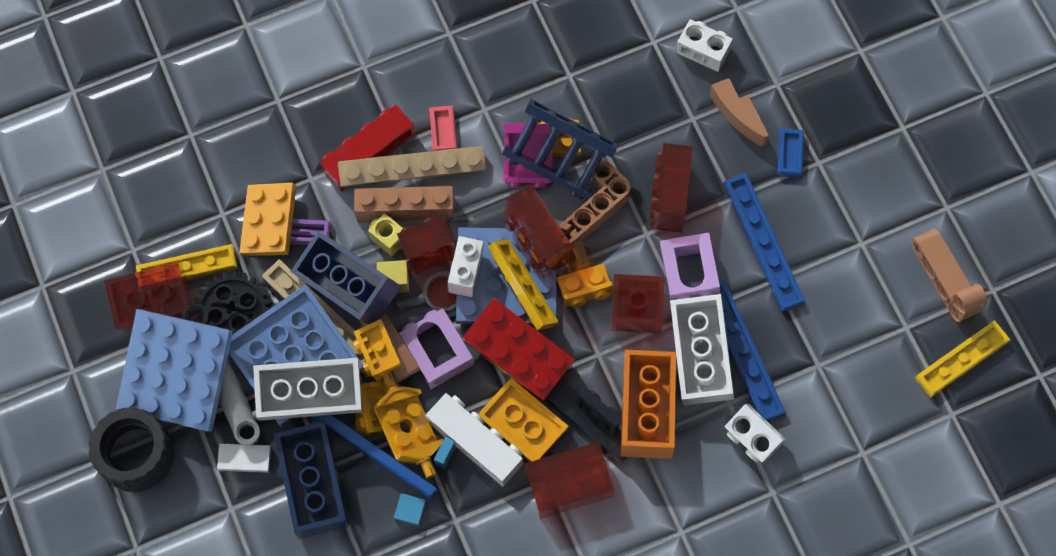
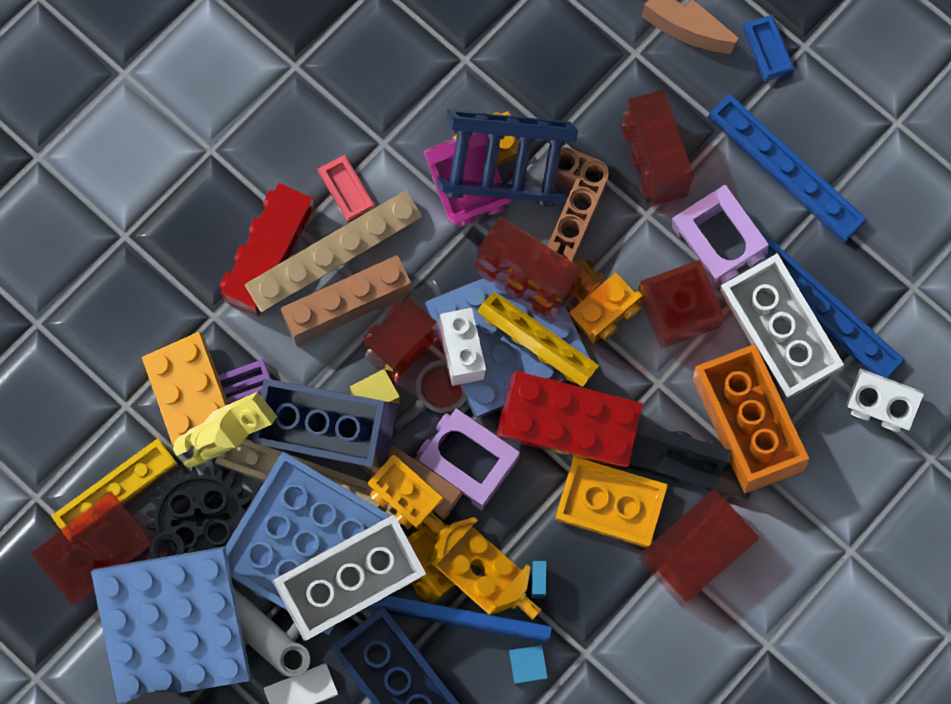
camera: 30 degrees left, 5 degrees up
light yellow brick [368,213,408,257] -> none
white brick [425,393,523,487] -> none
none -> light yellow plate [173,392,277,468]

